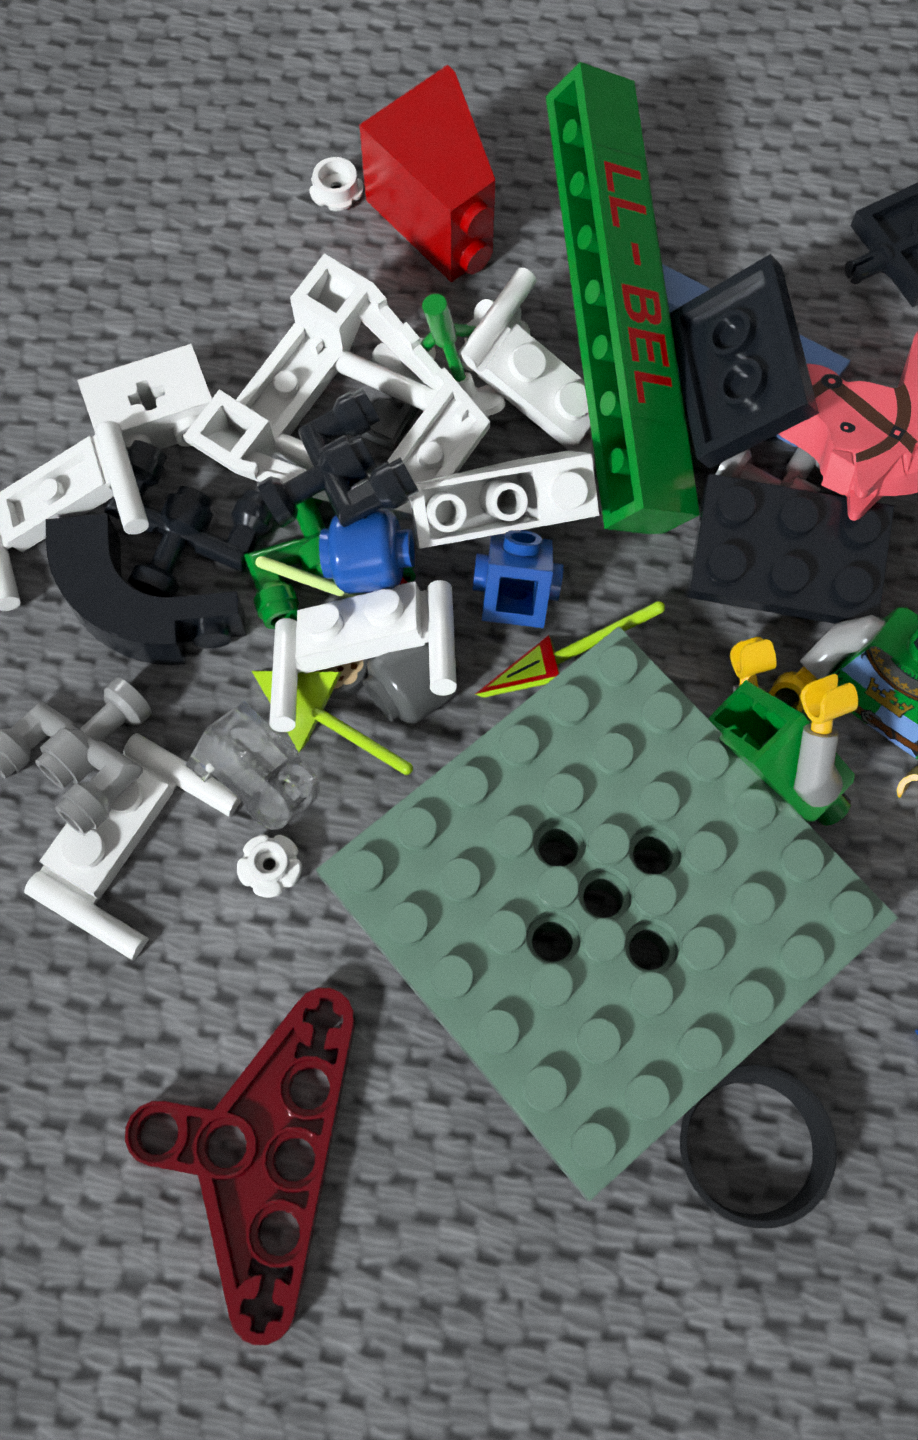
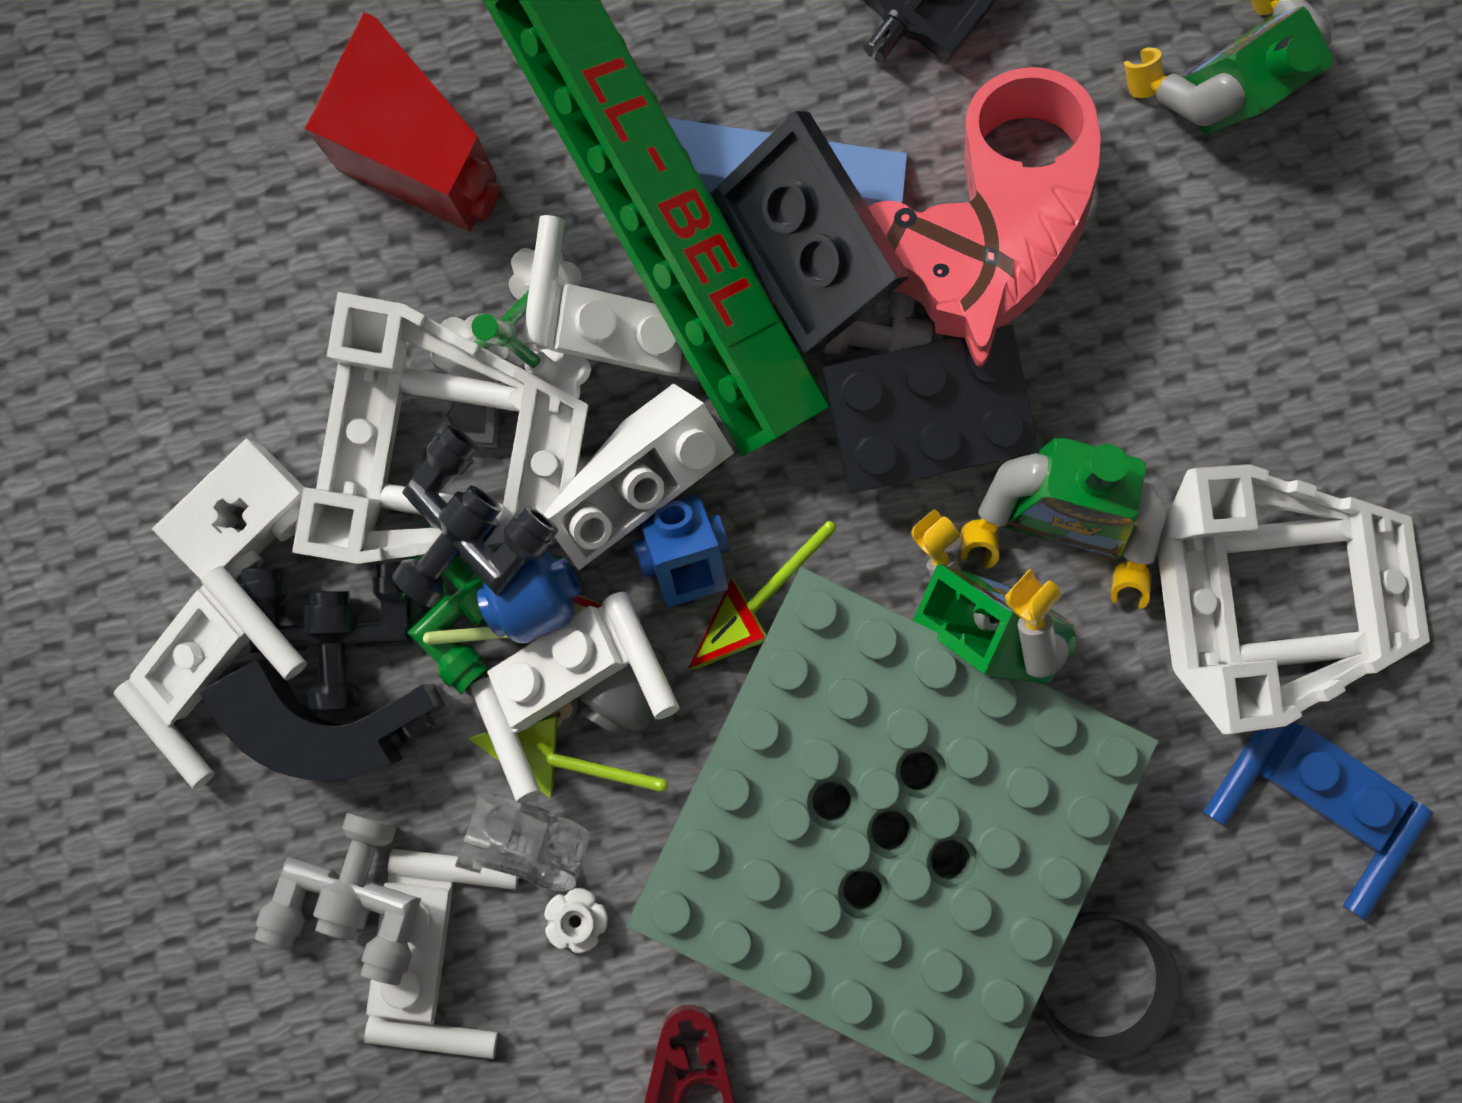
camera: 25 degrees left, 15 degrees up
white plate [309,157,363,211] -> none

